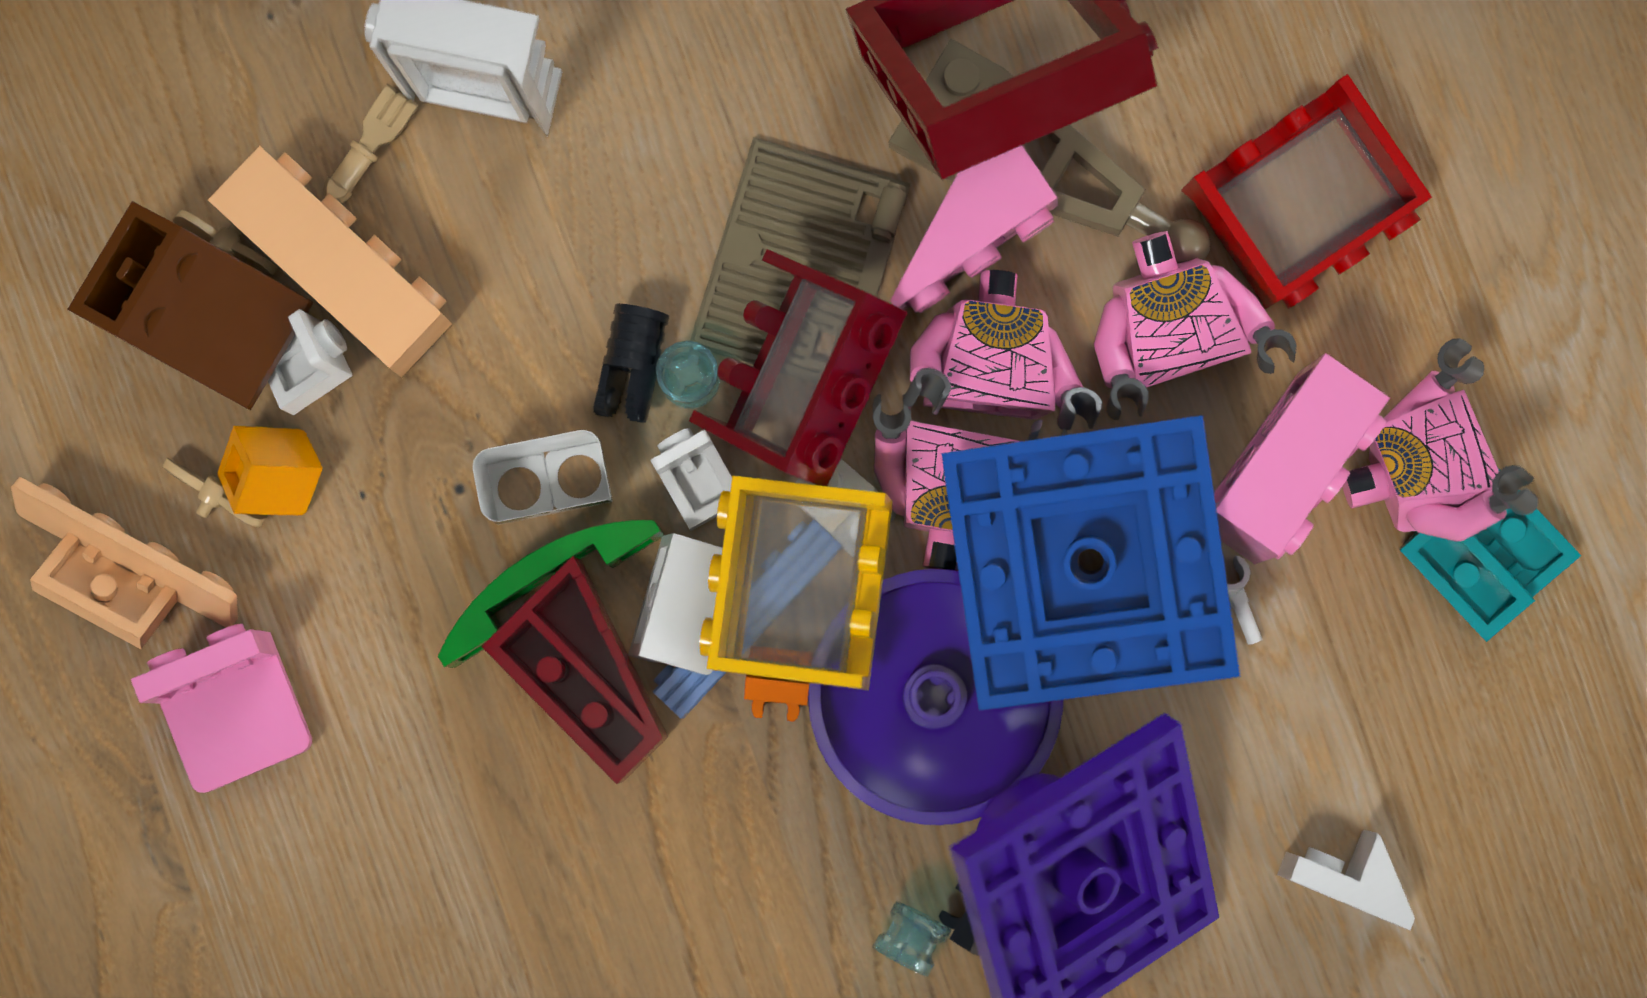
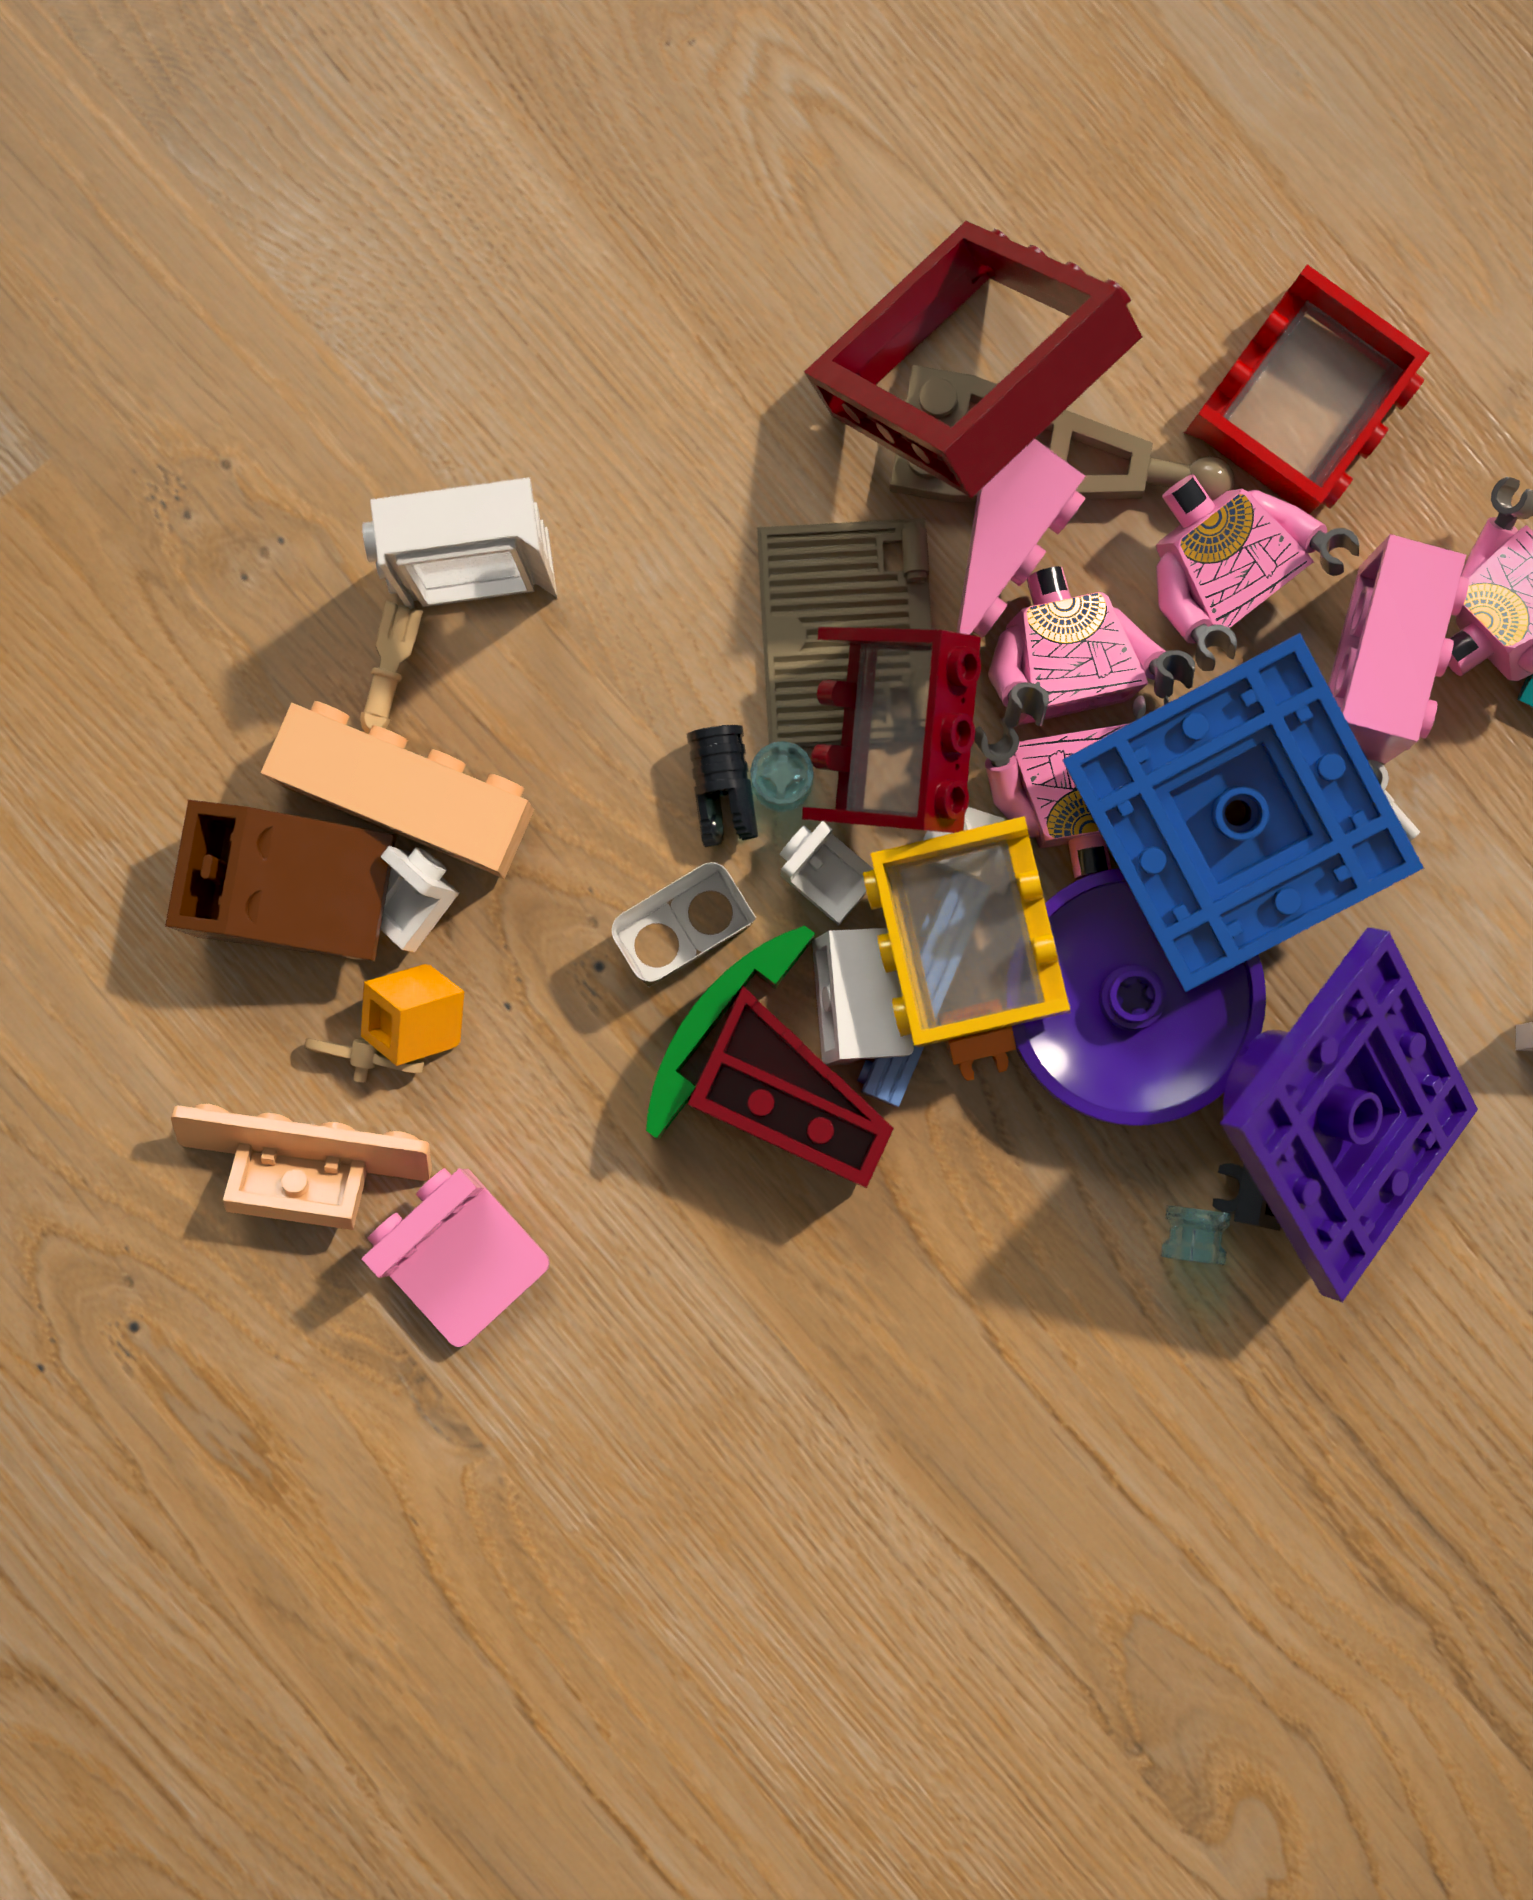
camera: 20 degrees left, 0 degrees up
tan piece [173,210,278,276] -> none

